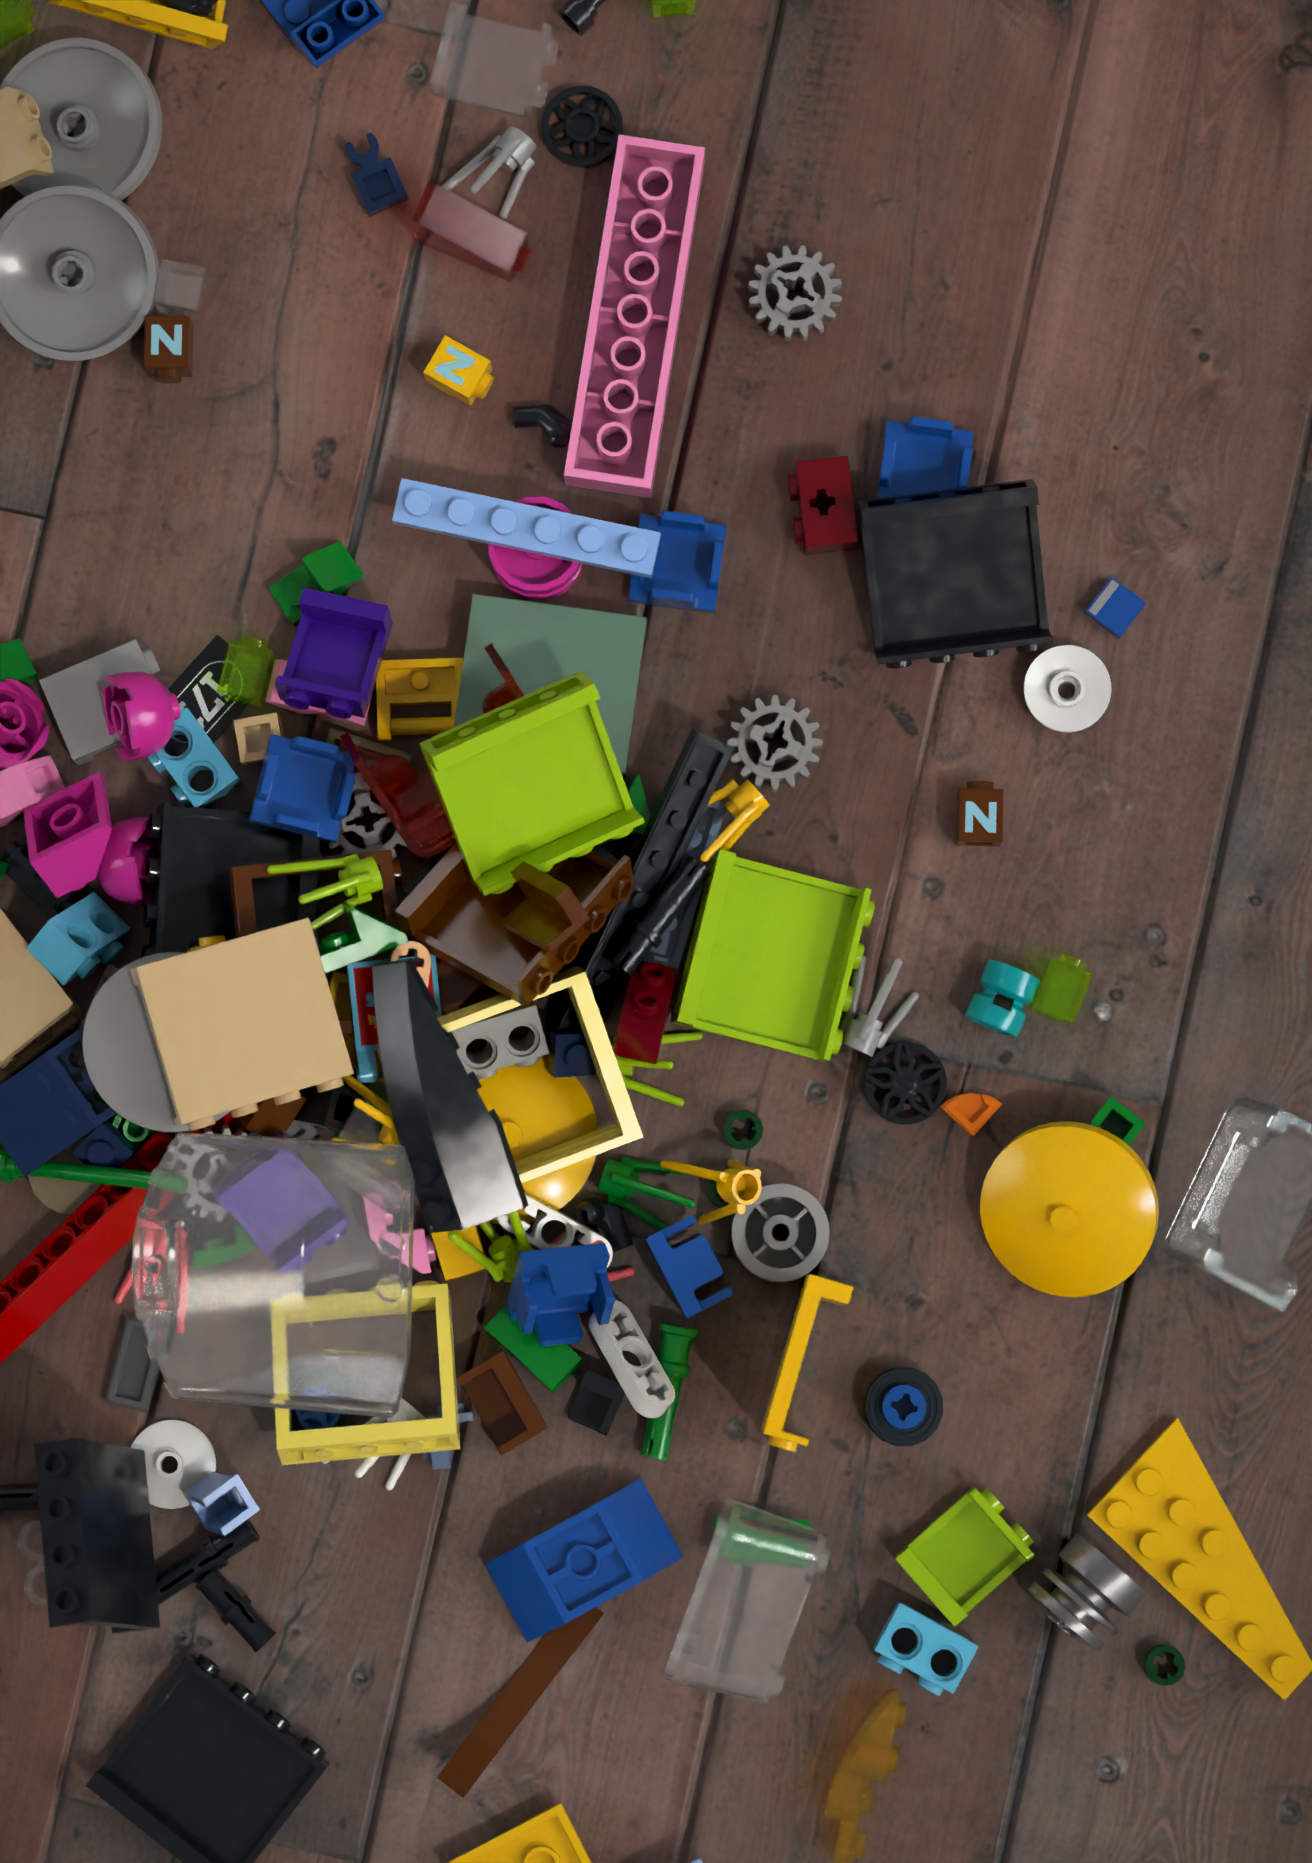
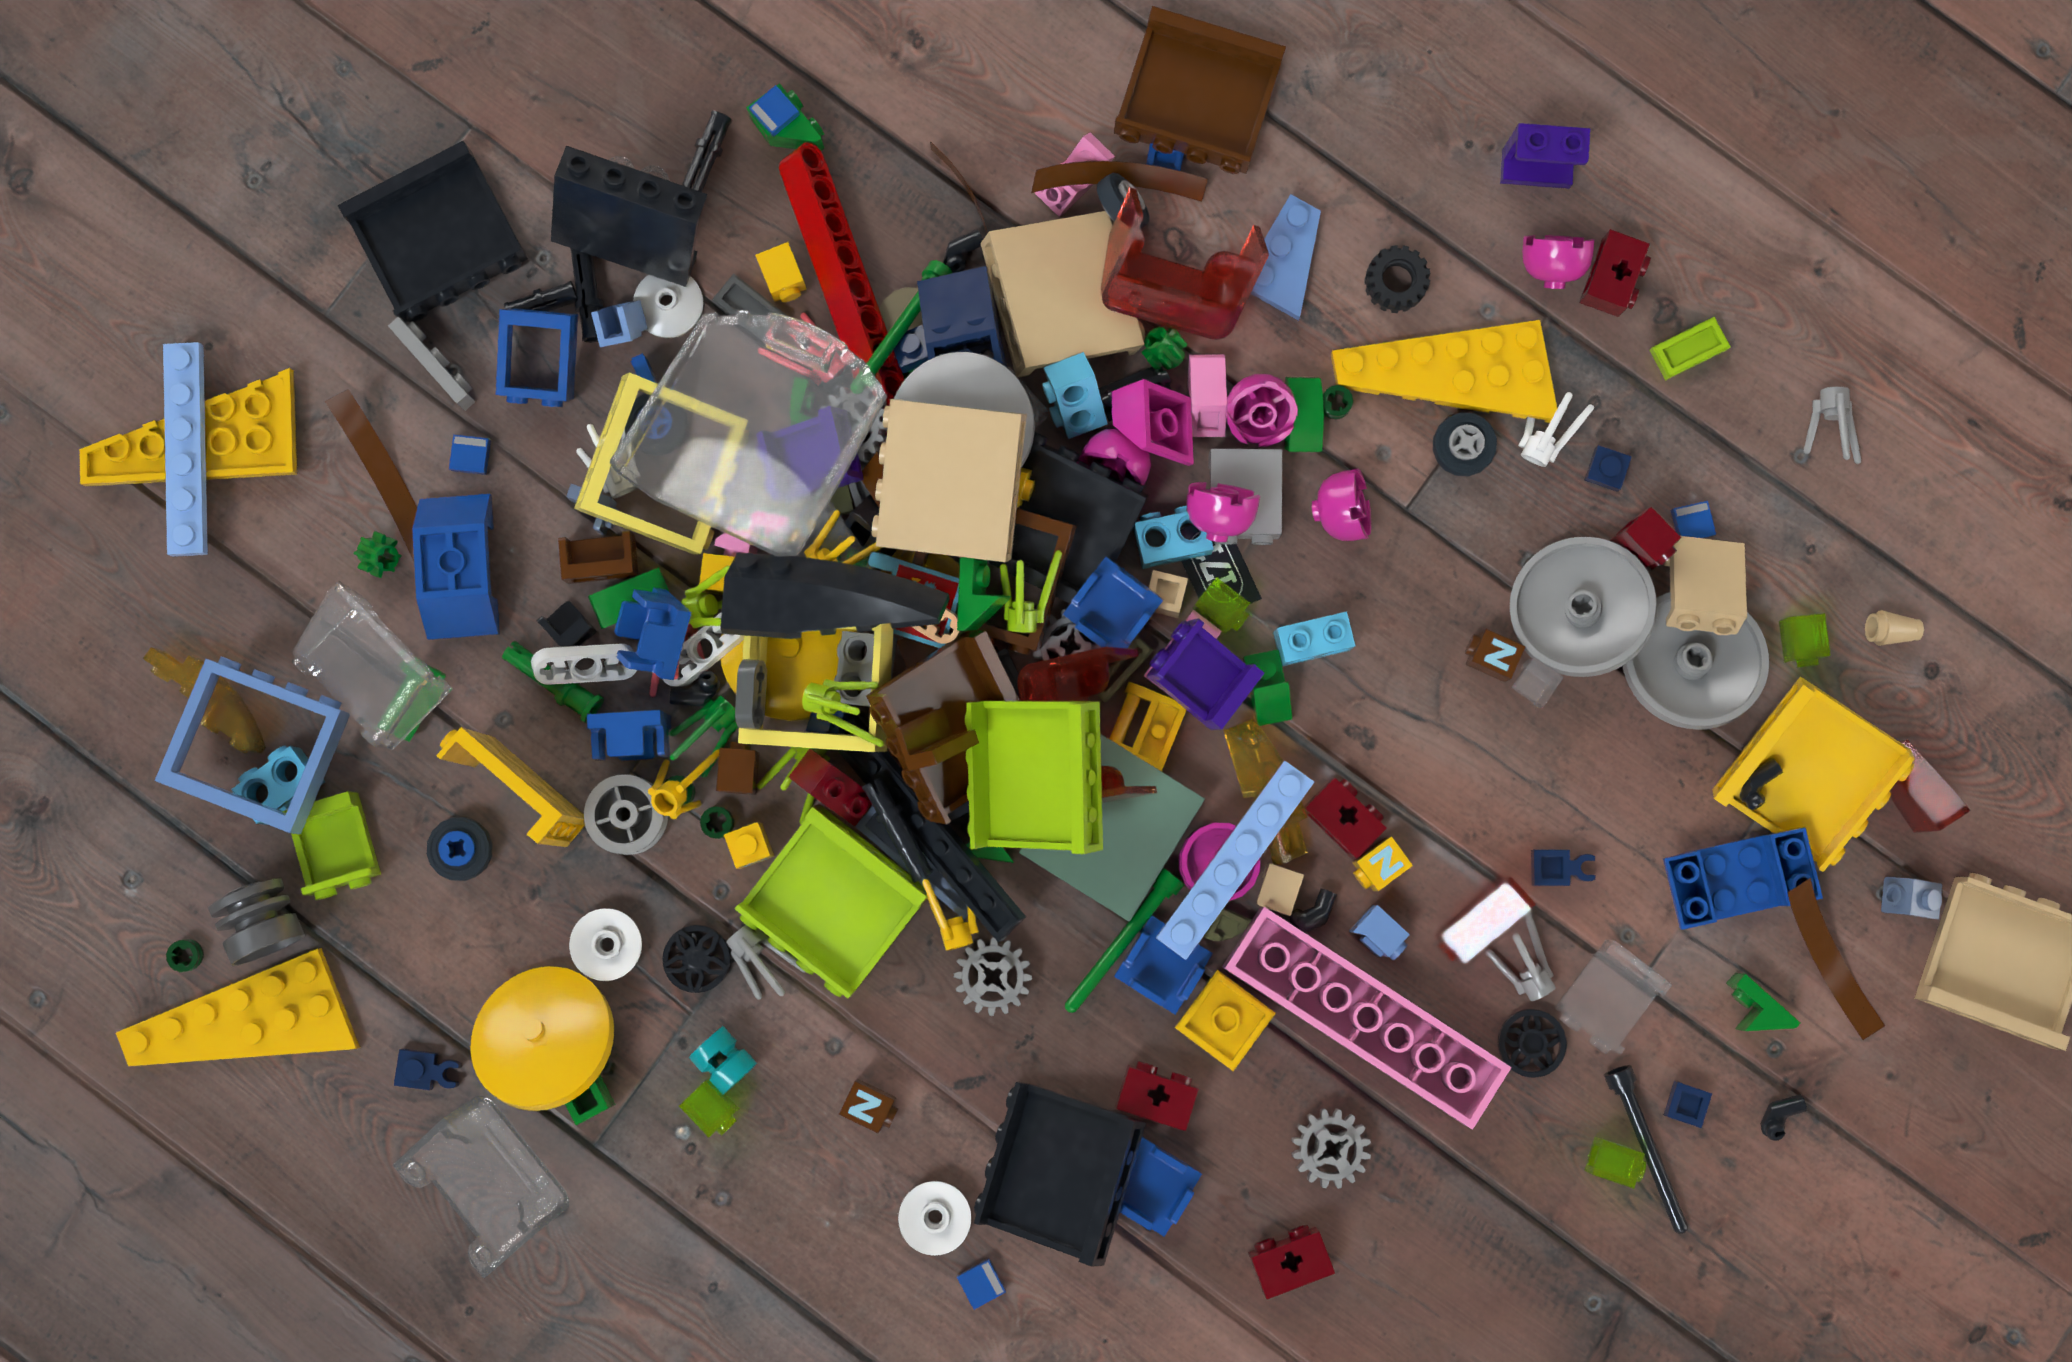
camera: 110 degrees right, 0 degrees up
orange tile [939,1093,1002,1137] -> none
none -> medium blue window [155,656,351,834]
none -> green gear [354,531,402,578]
none -> light grey plate [388,317,476,411]
none -> dark blue plate [394,1049,462,1090]
none -> blue tile [449,434,491,475]
none -> blue window [496,308,578,407]
none -> white dish [569,909,642,981]
none -> blue tile [631,353,658,384]
none -> reddish brown brick [716,742,760,795]
none -> yellow brick [724,822,775,869]
none -> dark grey beam [735,659,767,729]
none -> yellow brick [755,242,807,302]
none -> lime plant [802,679,884,747]
none -> green piece [1065,868,1185,1013]
none -> yellow plate [1174,969,1276,1071]
none -> olive tile [1203,908,1251,941]
none -> clear yellow slope [1223,719,1308,865]
none -> dark red brick [1248,1225,1335,1299]
none -> tan panel [1257,863,1304,916]
none -> medium azure brick [1273,612,1355,667]
none -> dark red brick [1301,778,1387,860]
none -> dark pink cylinder [1312,469,1371,541]
none -> medium blue window [1349,905,1410,960]

